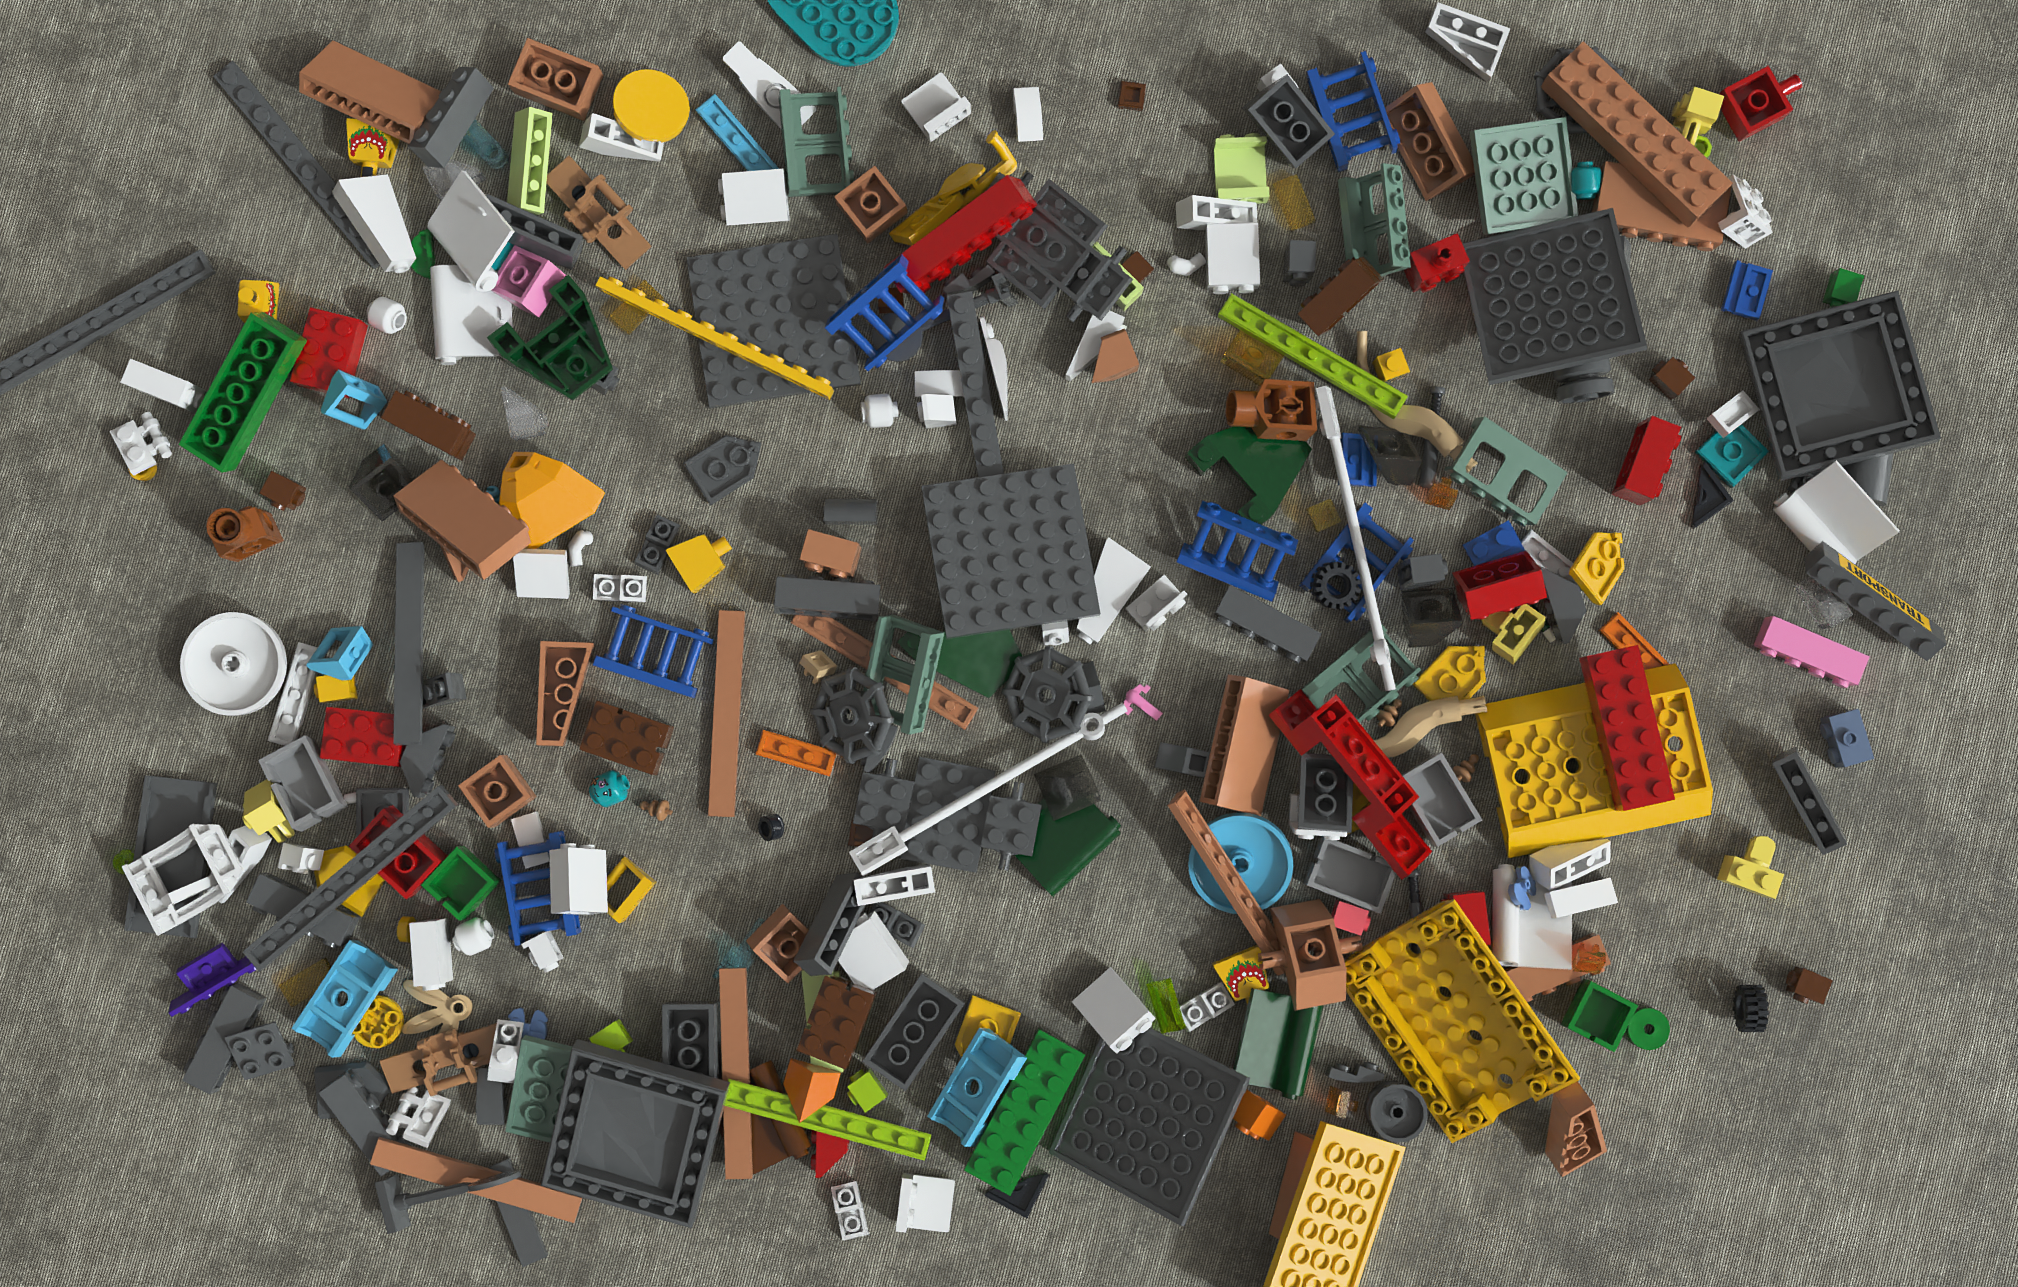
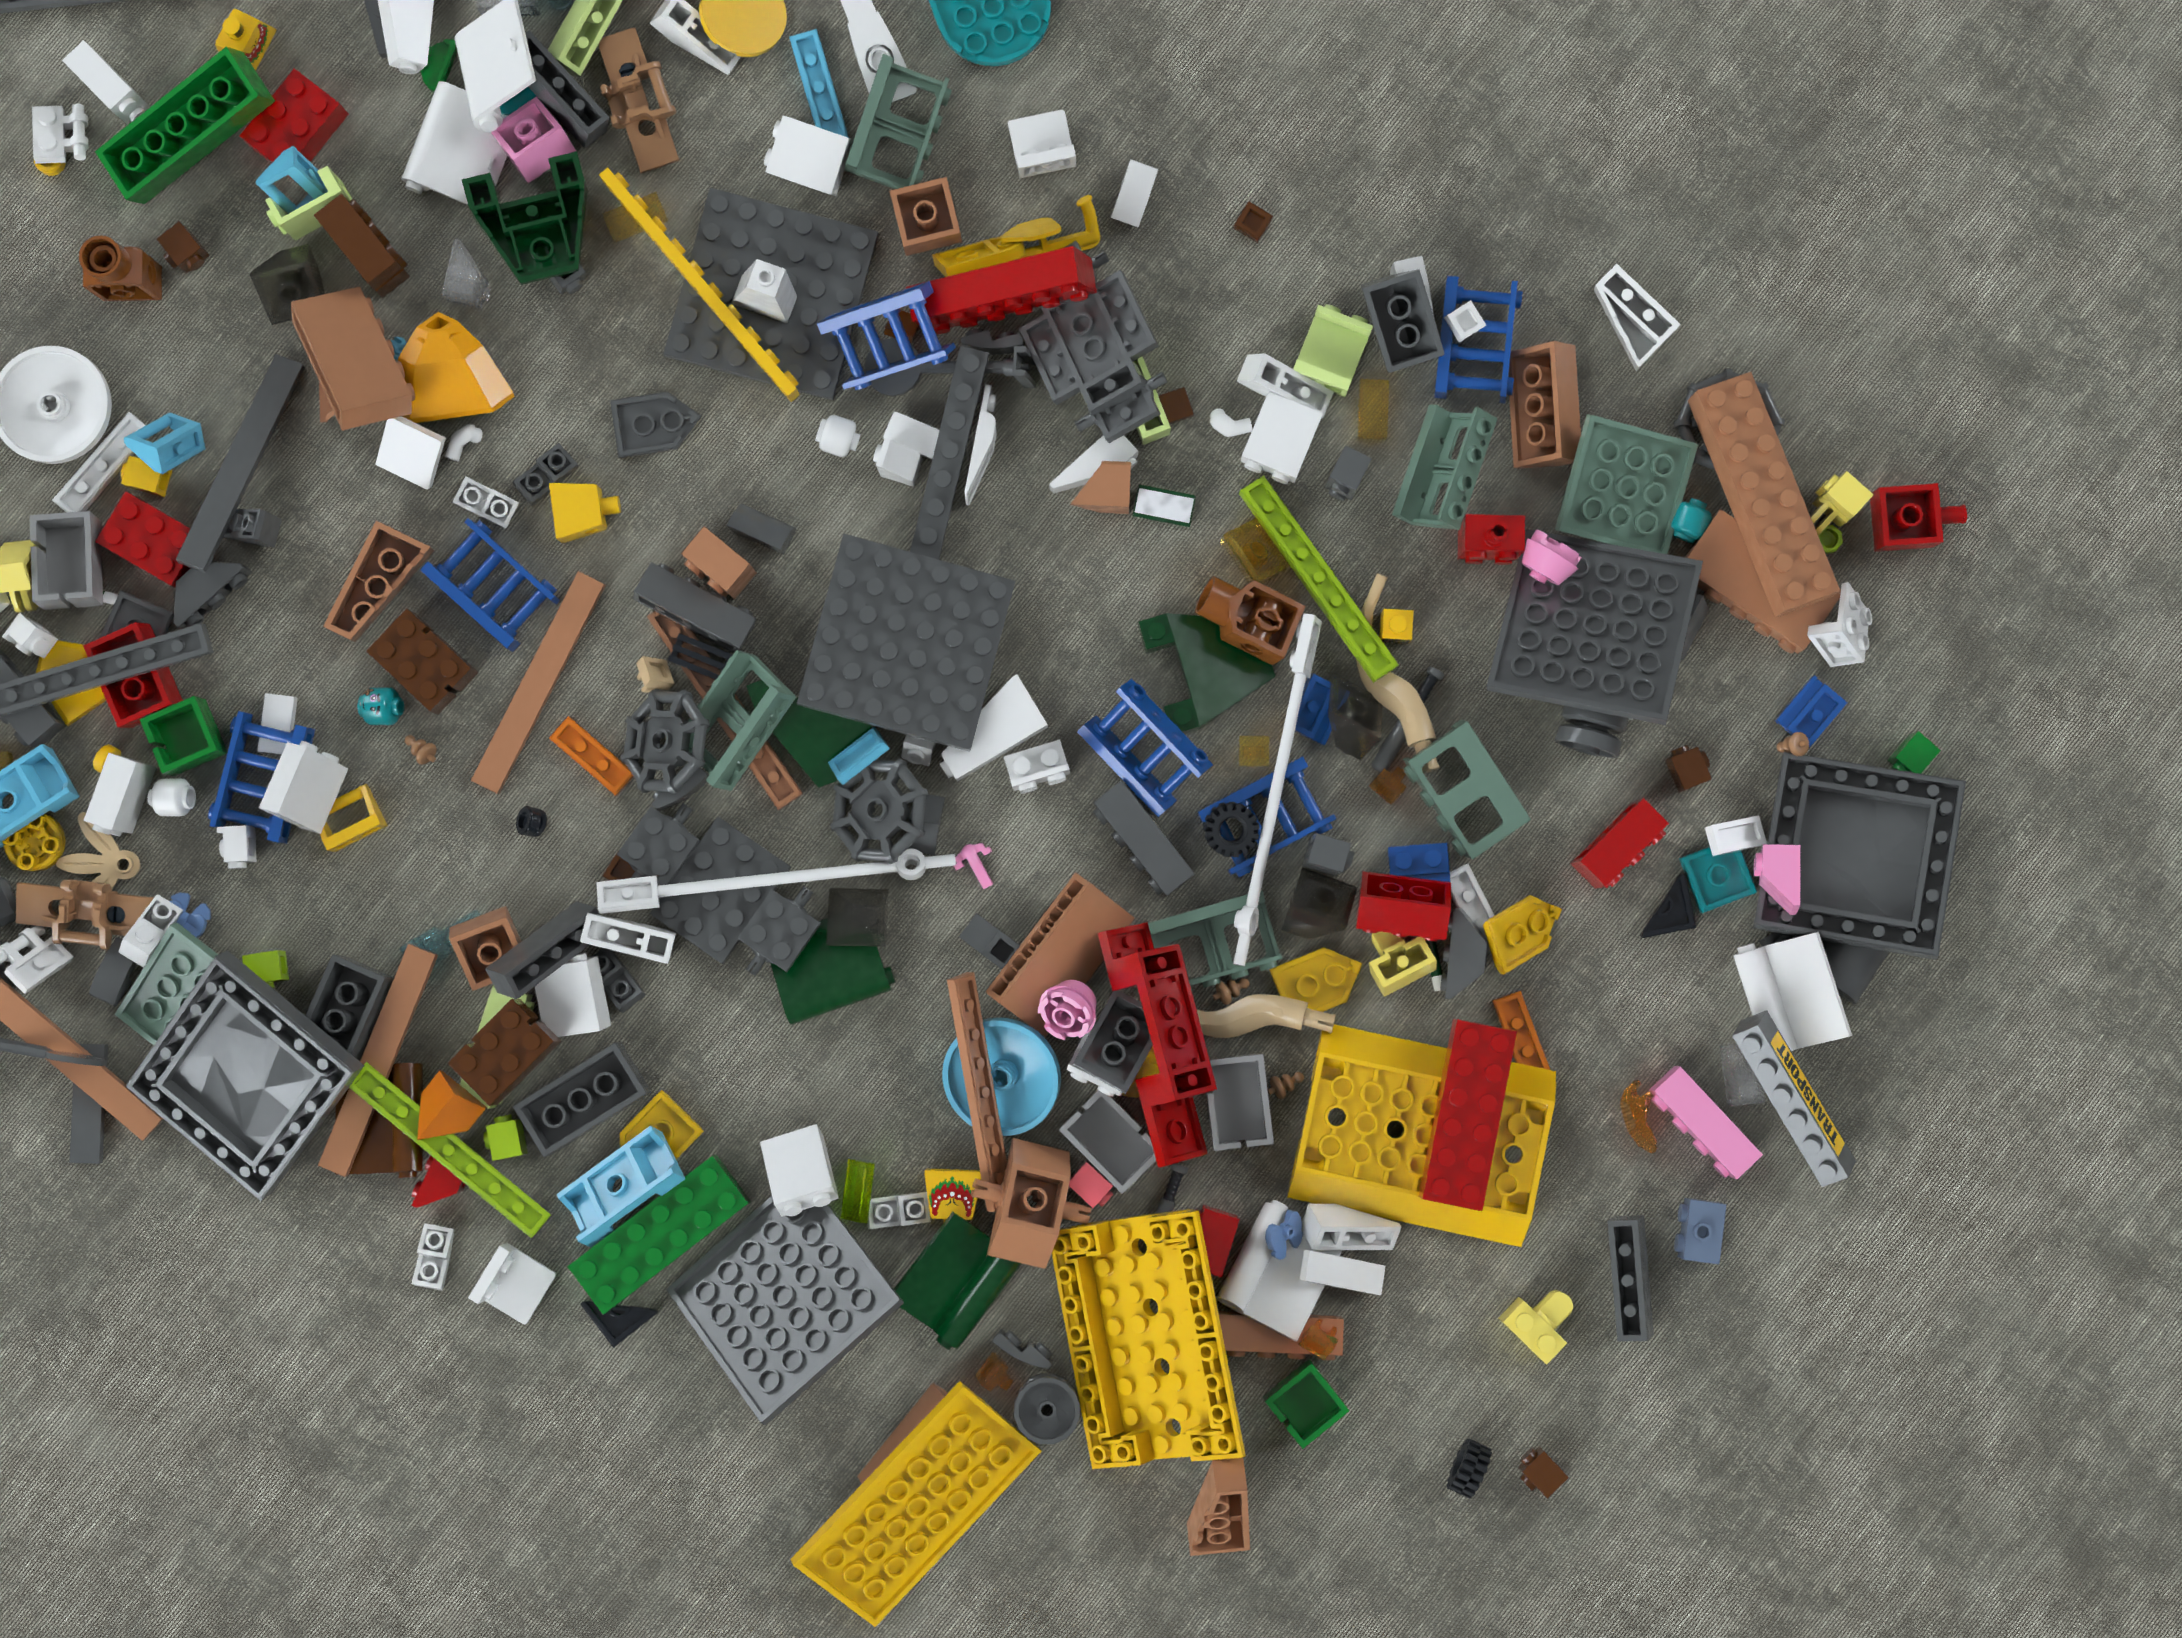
camera: 25 degrees right, 0 degrees up
white head [367,297,407,334] -> none
nougat brick [458,755,537,828] -> none
orange brick [1233,1090,1286,1141] -> none
reddish brown piece [1297,257,1384,336] -> none
green piece [1626,1007,1670,1050] -> none
none -> yellowish green panel [265,166,352,240]
none -> black tile [668,633,733,680]
none -> white slope [732,259,797,323]
none -> medium azure tile [828,727,890,785]
none -> bright pink cone [1038,980,1097,1040]
none -> flat silver slope [1133,484,1196,528]
none -> white tile [1444,300,1486,343]
none -> bright pink cone [1522,530,1582,586]
none -> clear orange piece [1620,1080,1658,1154]
none -> bright pink slope [1754,844,1800,915]
none -> medium nougat hair [1776,732,1809,756]

